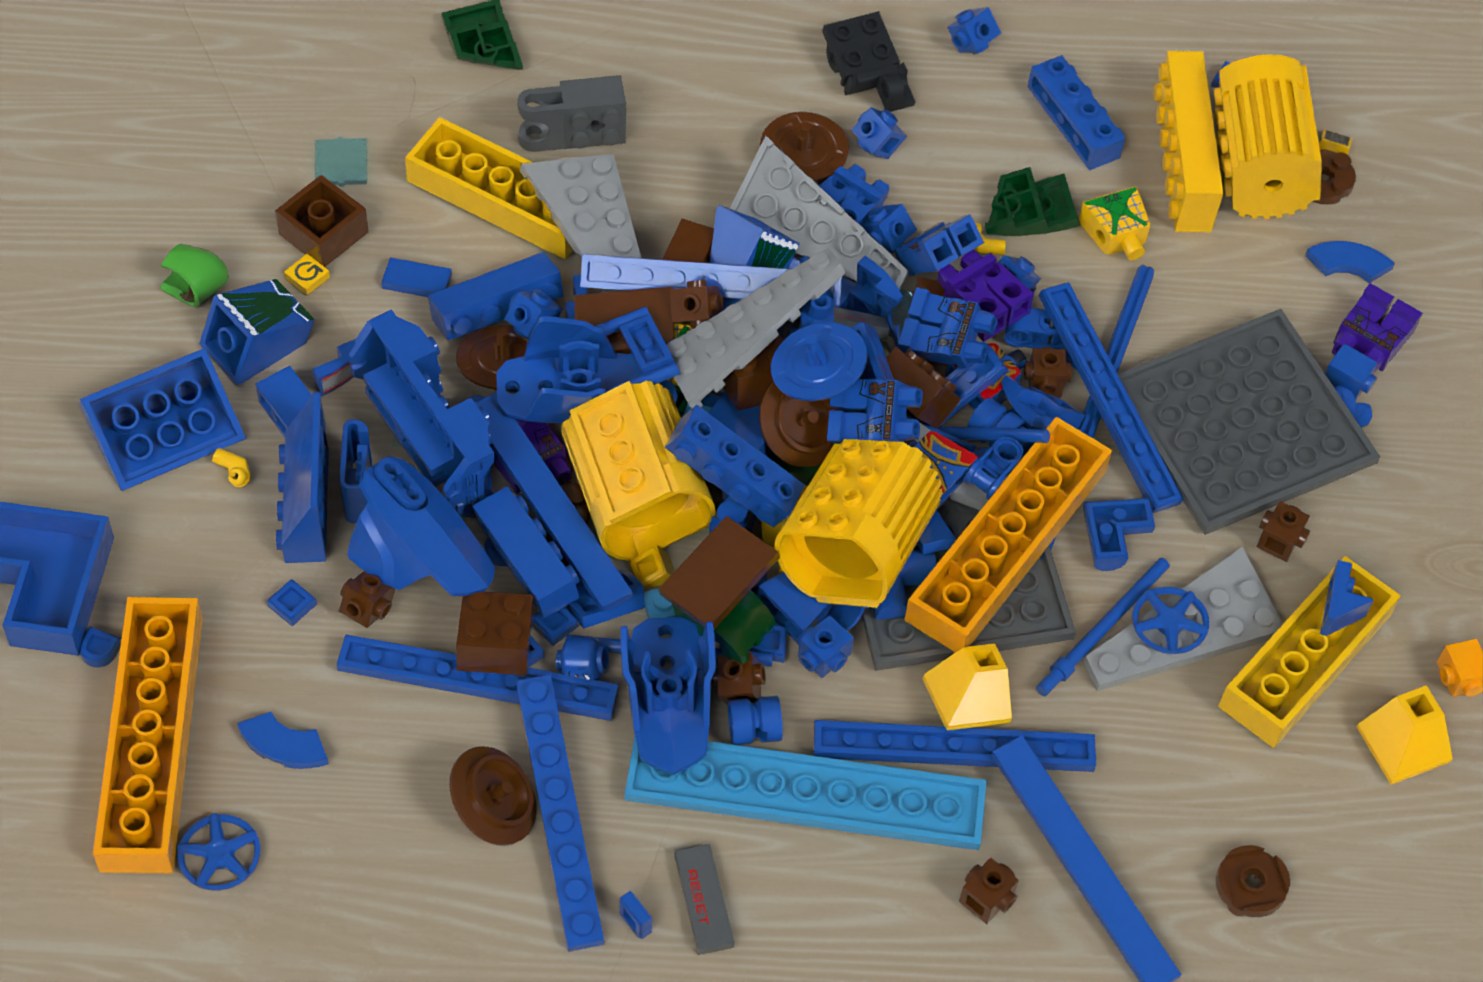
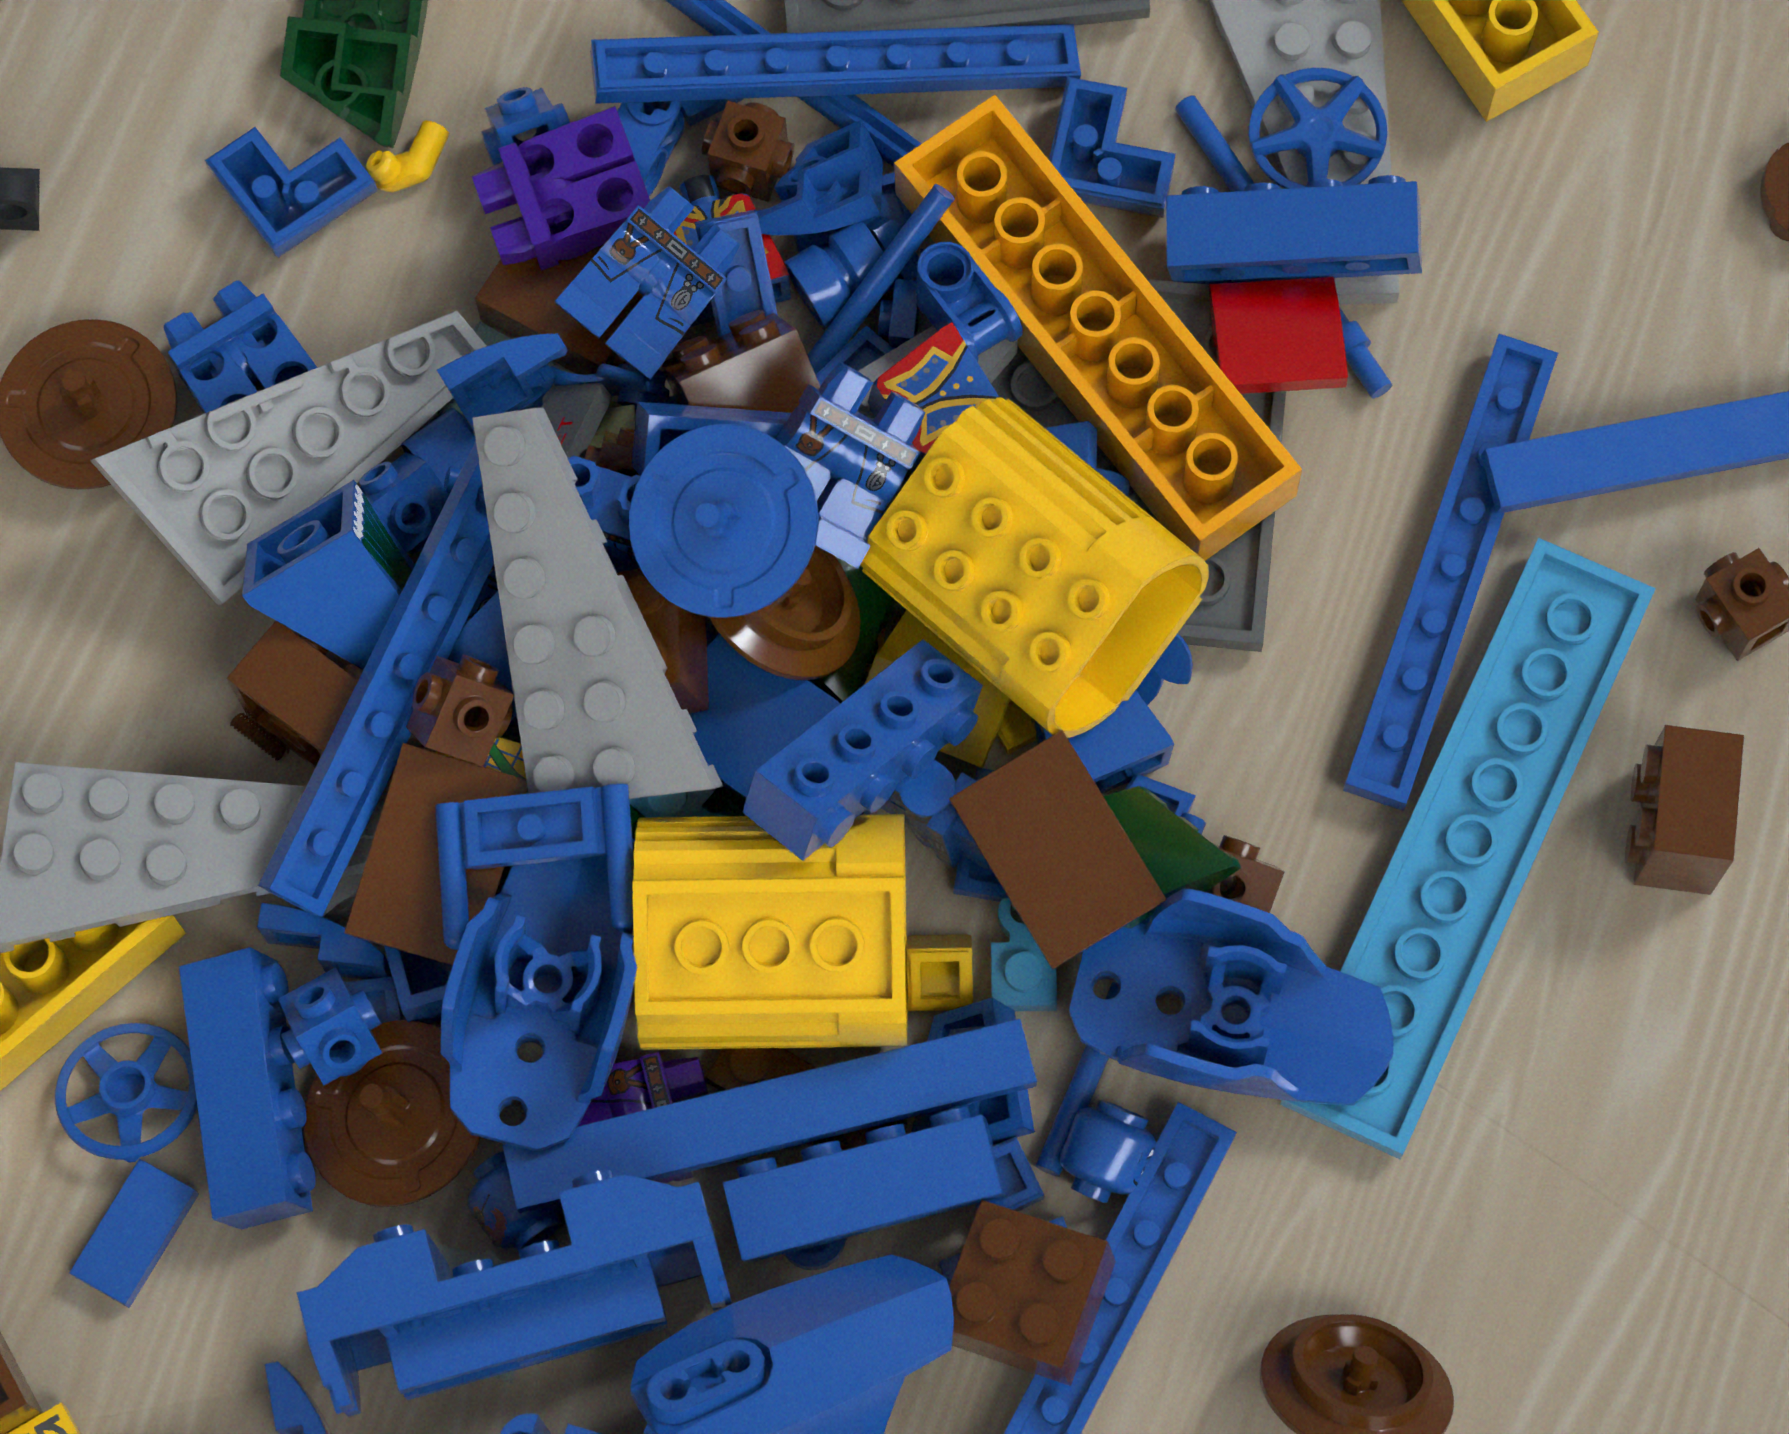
camera: 65 degrees left, 15 degrees up
blue plate [516,674,604,952] -> none
blue tile [619,890,652,940] -> none
dark grey tile [674,844,735,955] -> none
blue wheel [728,696,783,745] -> none
blue brick [798,615,854,678] -> none
blue brick [852,107,907,159] -> none
blue brick [861,204,917,254] -> none
blue hips [896,214,984,277] -> none
yellow slope [922,643,1012,731] -> none
none -> blue wheel [55,1023,198,1163]
none -> blue brick [205,127,377,258]
none -> blue brick [1166,175,1422,285]
none -> red slope [1209,277,1348,394]
none -> reddish brown brick [1625,725,1744,895]

